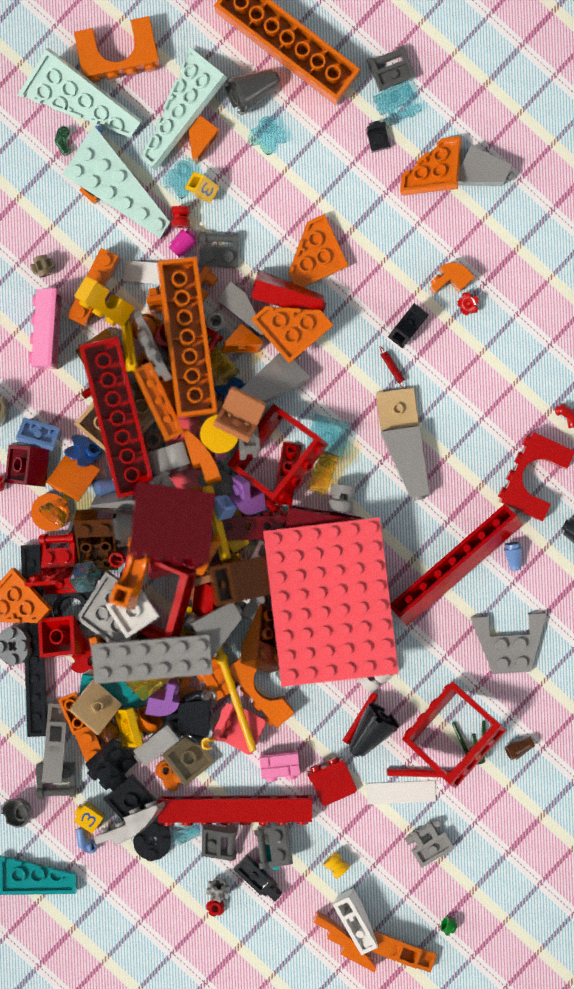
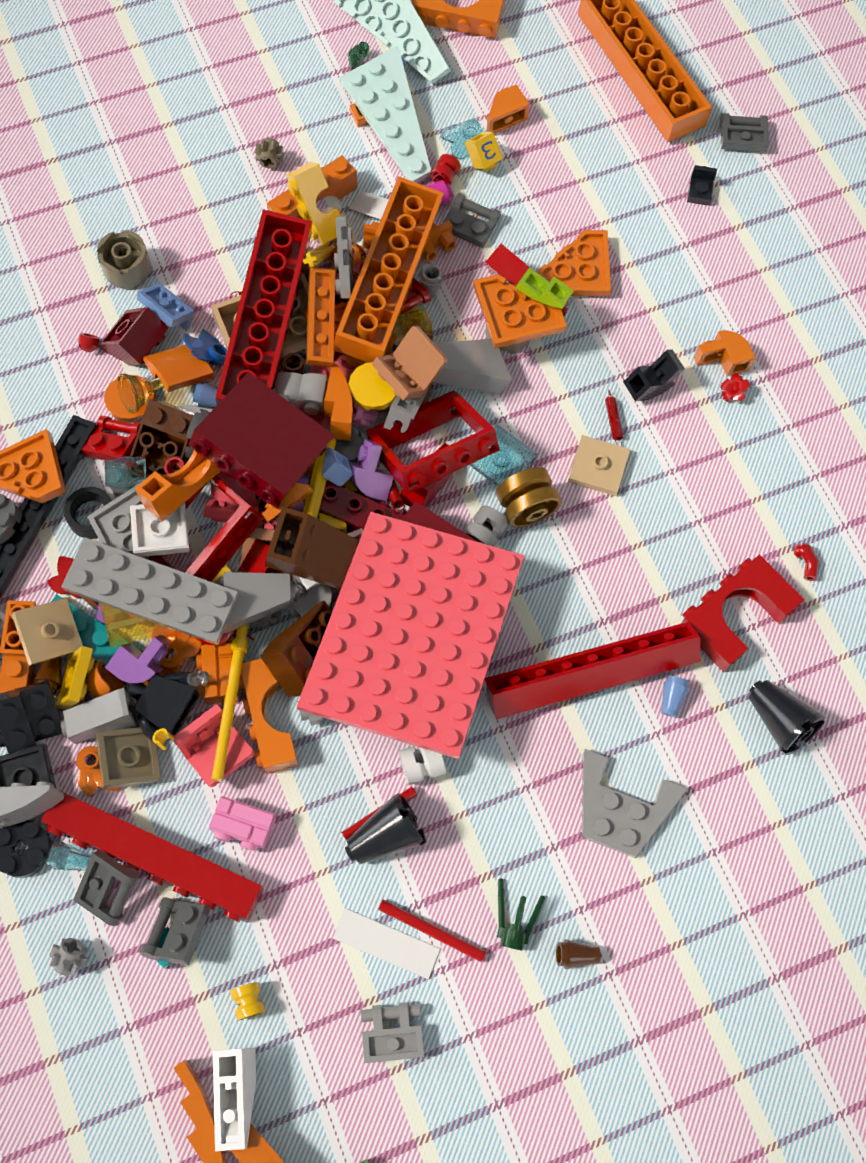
camera: 20 degrees right, 20 degrees down
red bracket [24,566,81,595] -> none
bright pink slope [29,288,62,369] -> none
red slope [38,615,85,658] -> none
light aqua wing [141,47,228,170] -> none
red plate [206,900,225,917] -> none
light grey slope [217,282,264,337] -> none
orange slope [221,324,263,353] -> none
dark grey cone [225,69,280,115] -> none
black hinge [233,854,282,902] -> none
clear light blue plate [248,116,286,155] -> none
clear yellow brick [307,451,340,496] -> none
red bracket [307,756,357,806] -> none
clear light blue plate [373,81,421,126] -> none
light grey slope [380,426,430,501] -> none
orange plate [400,136,462,196] -> none
red window [402,681,507,788] -> none
light grey slope [458,145,513,186] -> none
none -> pearl gold wheel [495,467,562,528]
none -> lime slope [515,267,574,309]

